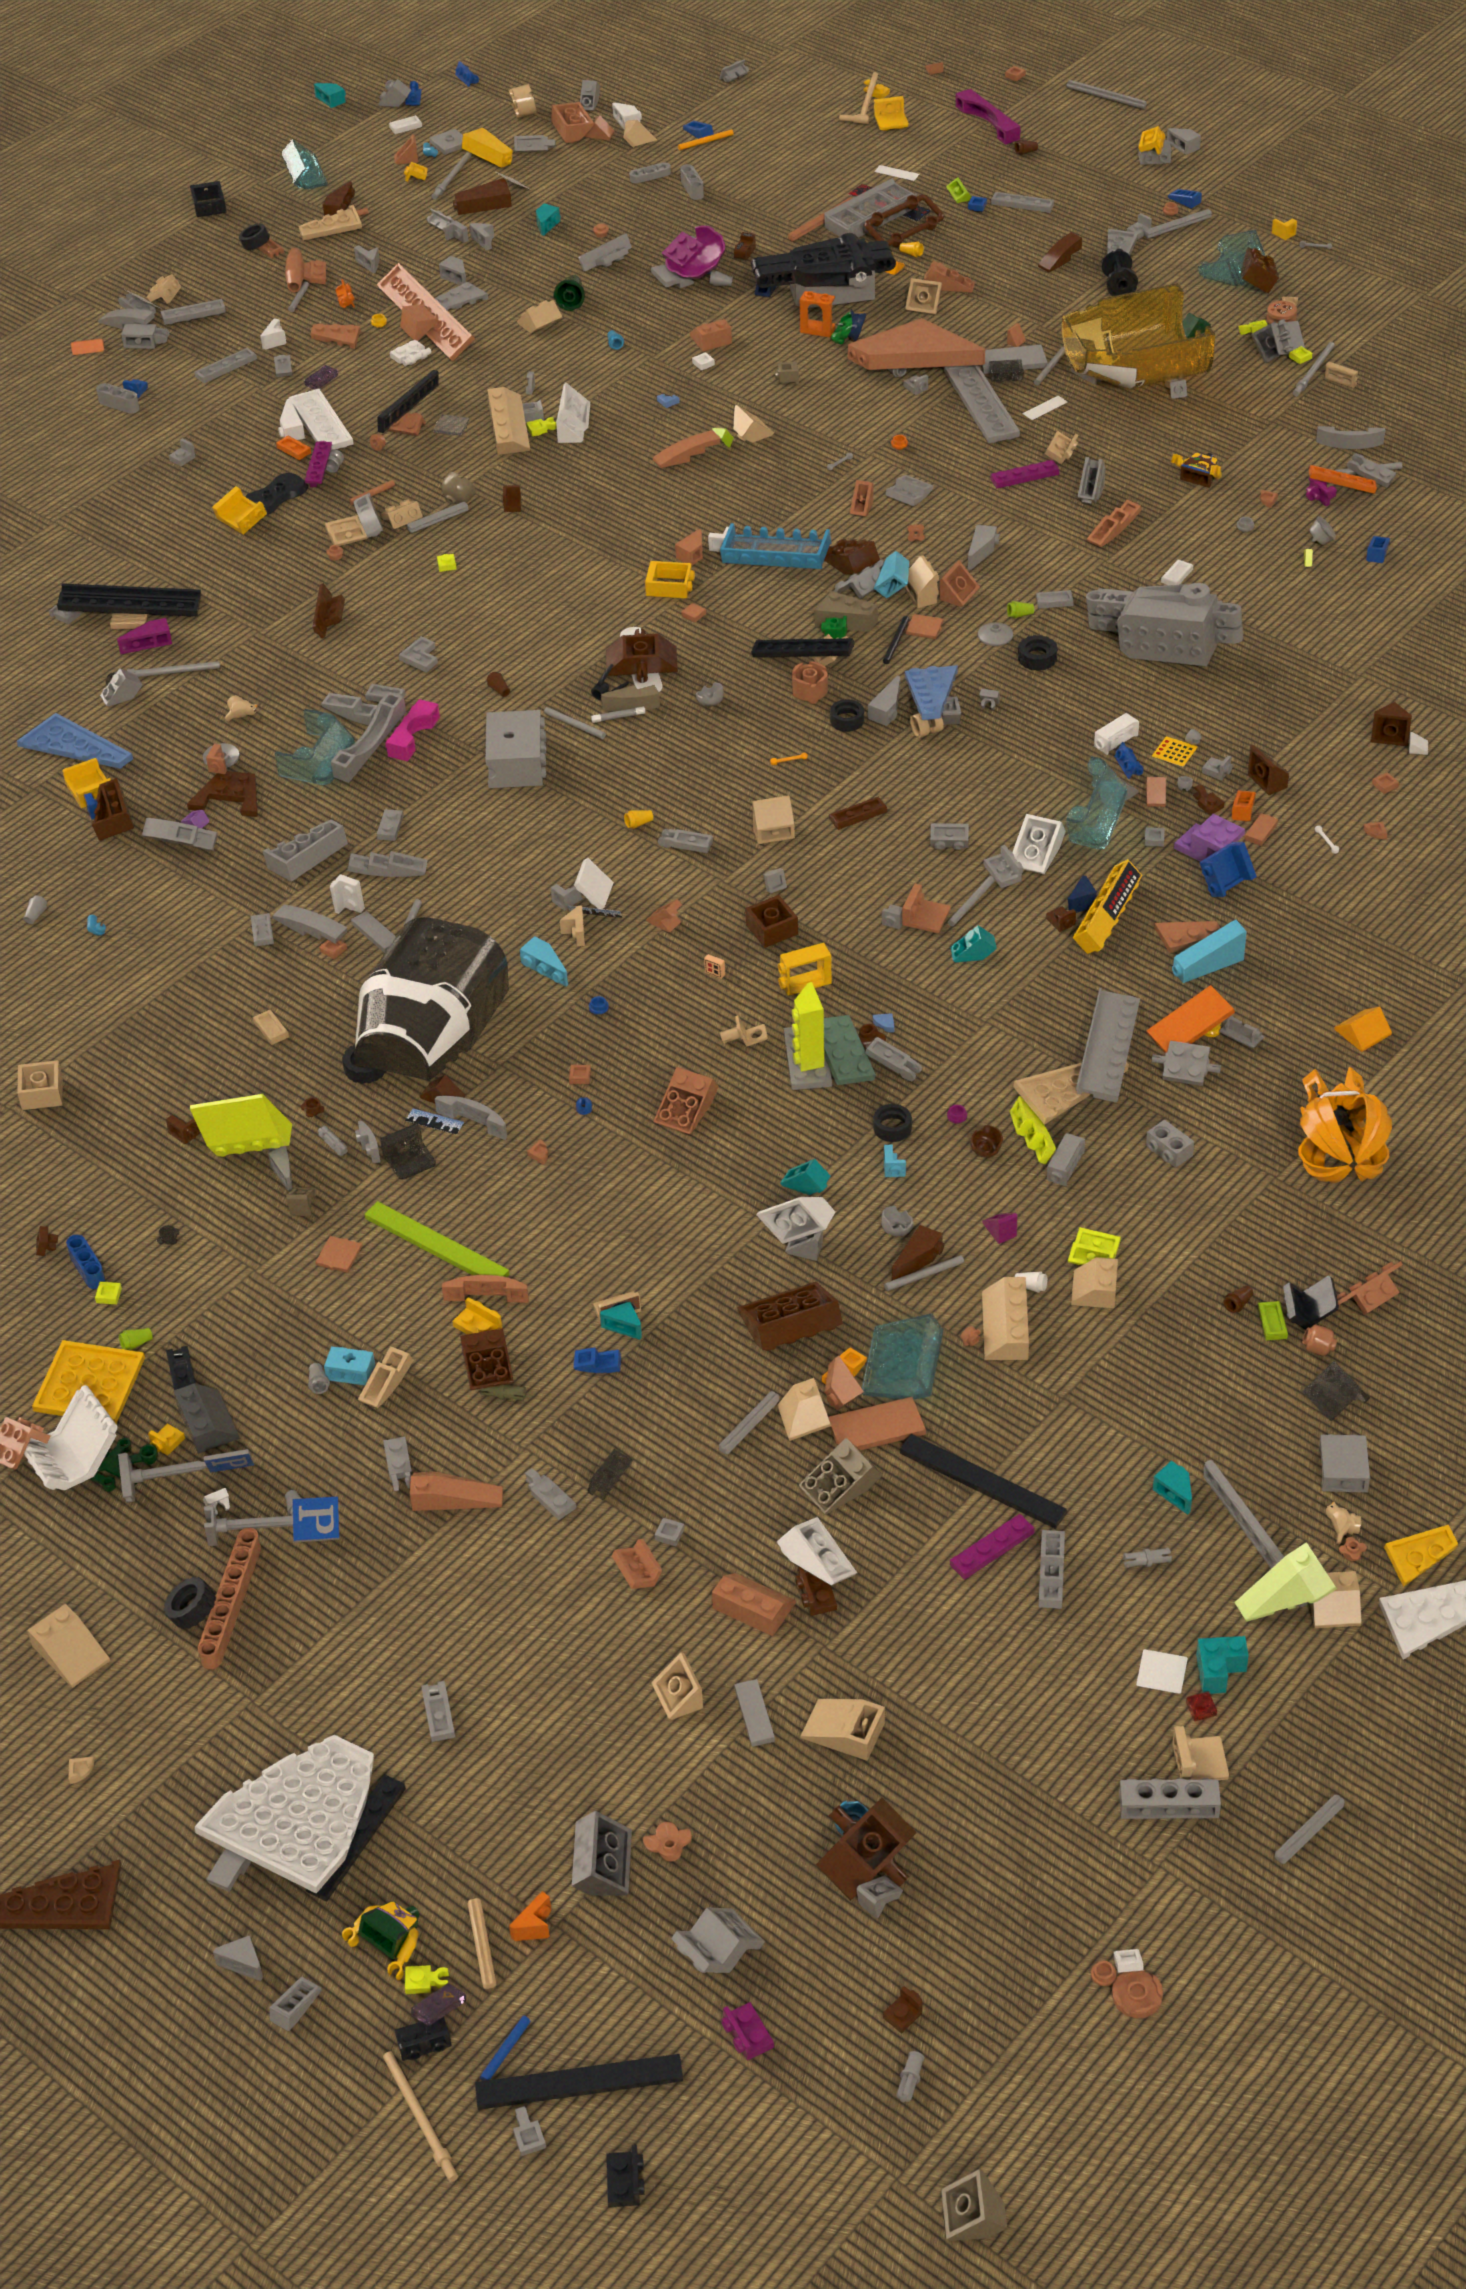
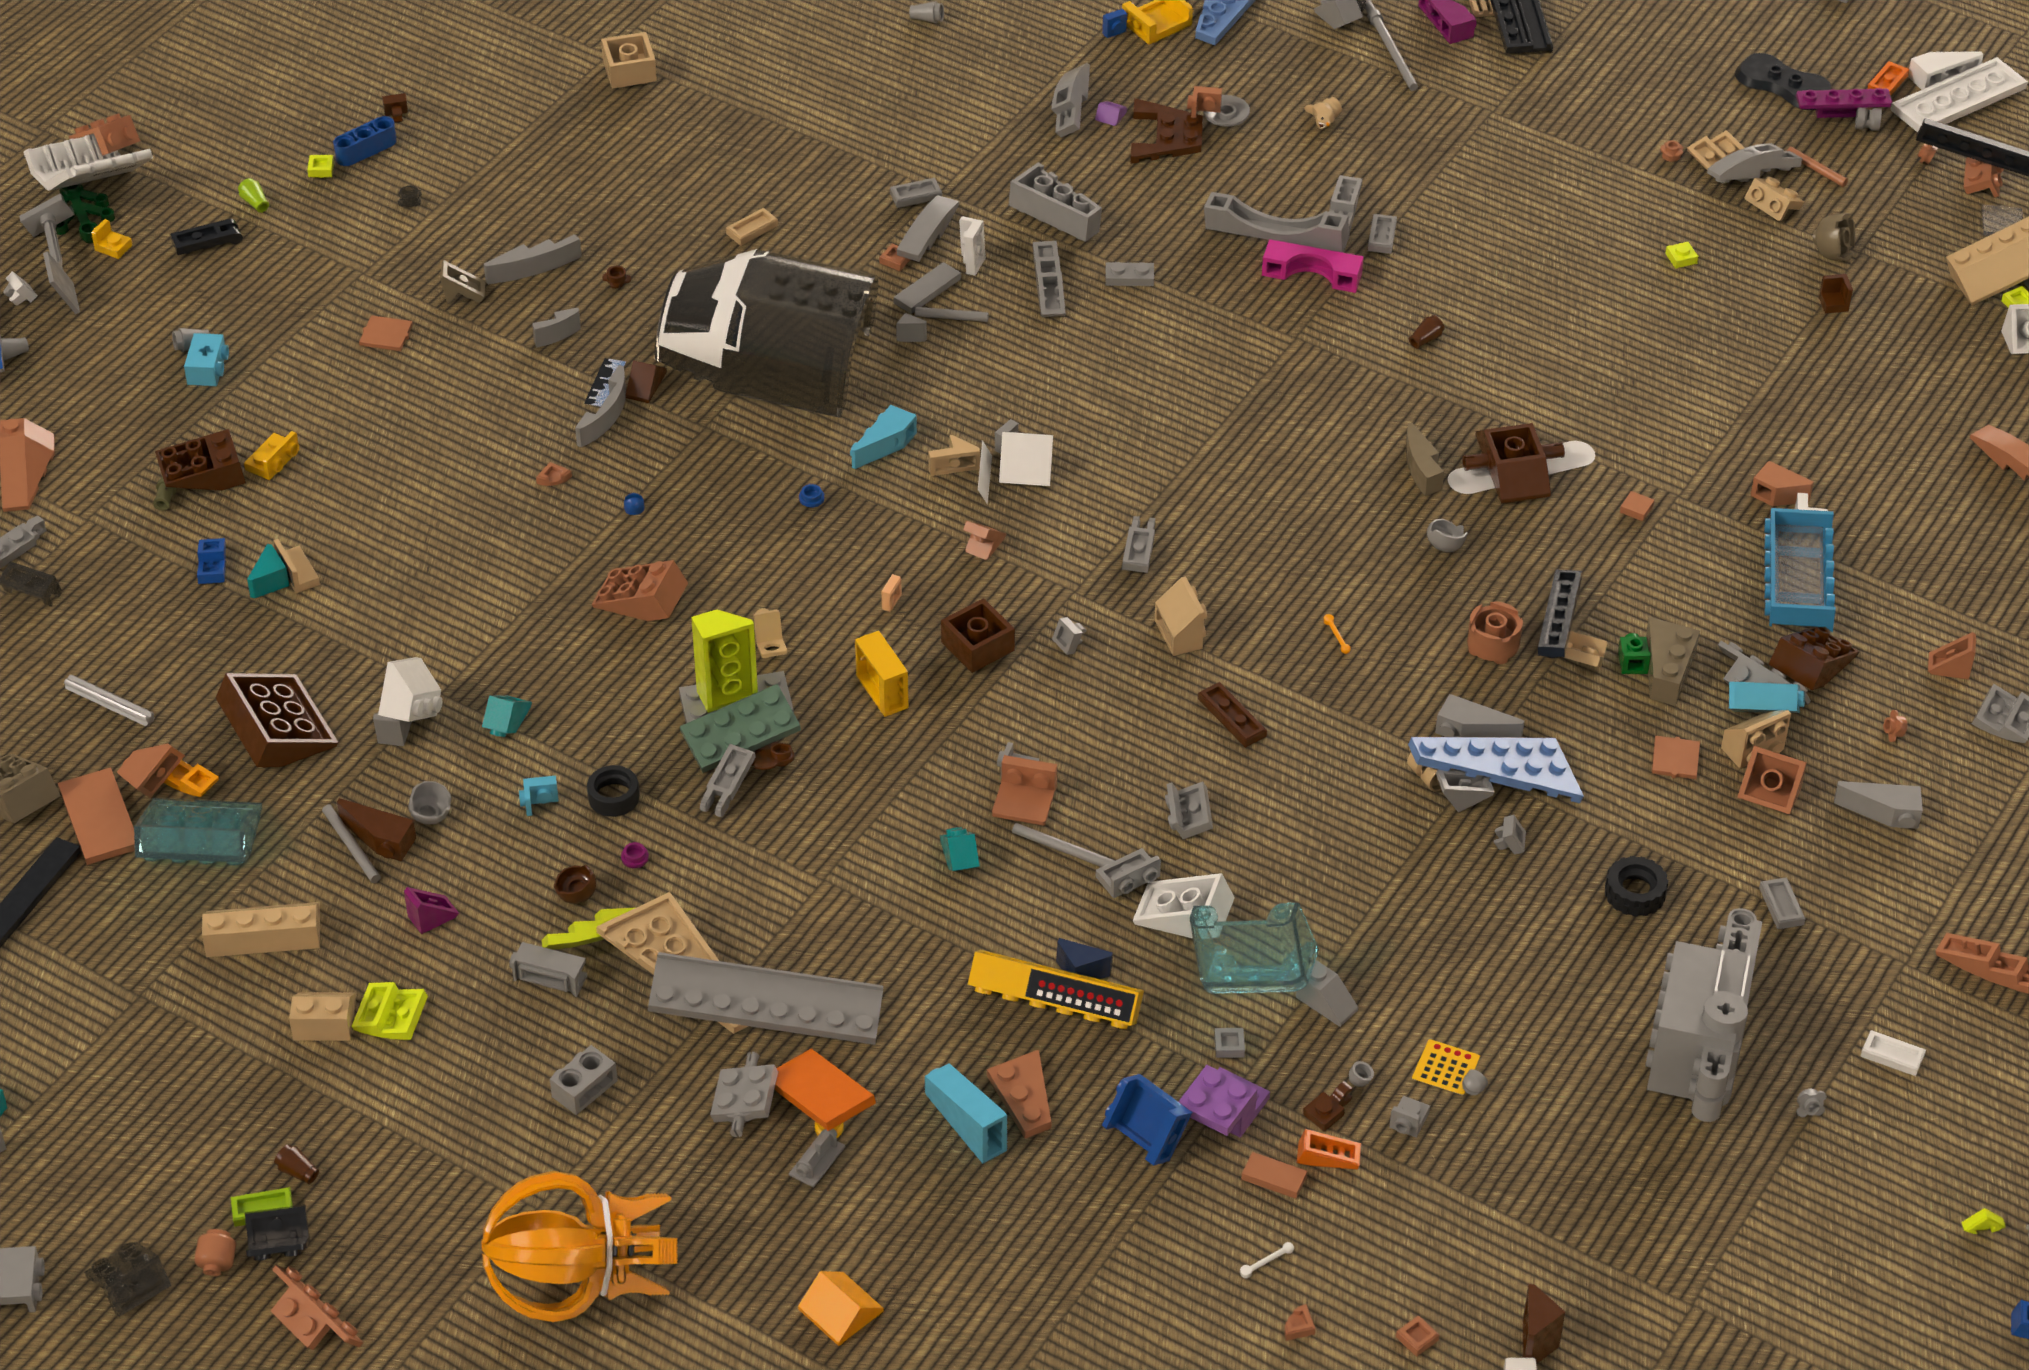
camera: 80 degrees right, 0 degrees up
yellow plate [32,1340,145,1424] -> none
dark azure arm [87,915,106,936] -> none
reddish brown wedge [92,778,134,841] -> none
reddish brown bracket [166,1115,200,1144] -> none
dark grey slope [174,1383,240,1454] -> none
neon yellow slope [190,1094,292,1157] -> none
yellow panel [212,486,267,535] -> none
clear light blue windscreen [275,709,355,785] -> none
reddish brown bracket [312,583,345,638] -> none
light grey axle [318,1126,348,1156] -> none
tan slope [358,1346,413,1409] -> none
lime tile [364,1201,510,1277] -> none
clear smoke bracket [380,1123,436,1180] -> none
light grey hinge [383,1437,412,1491] -> none
light grey plate [399,636,438,673] -> none
light grey axle [407,502,469,533] -> none
nougat slope [442,1275,529,1303] -> none
light grey gear [485,710,546,788] -> none
light grey bar [544,707,606,739] -> none
nougat tile [569,1065,591,1084] -> none
black plant [591,664,629,700] -> none
light grey bar [591,706,645,723] -> none
yellow cone [624,810,653,829] -> none
yellow window [645,561,695,598] -> none
tan slope [777,1378,831,1441] -> none
black tyre [830,699,864,732] -> none
medium blue tile [873,1014,894,1032] -> none
black bar [883,616,909,664] -> none
nougat plate [960,1326,980,1346] -> none
light grey dish [978,622,1013,646] -> none
lime cone [1007,601,1034,619] -> none
white cone [1015,1272,1047,1293] -> none
reddish brown bracket [1046,906,1076,932] -> none
white window [1094,713,1139,755] -> none
blue hinge [1115,742,1144,779] -> none
nougat slope [1145,777,1166,807] -> none
reddish brown slope [1248,745,1289,795] -> none

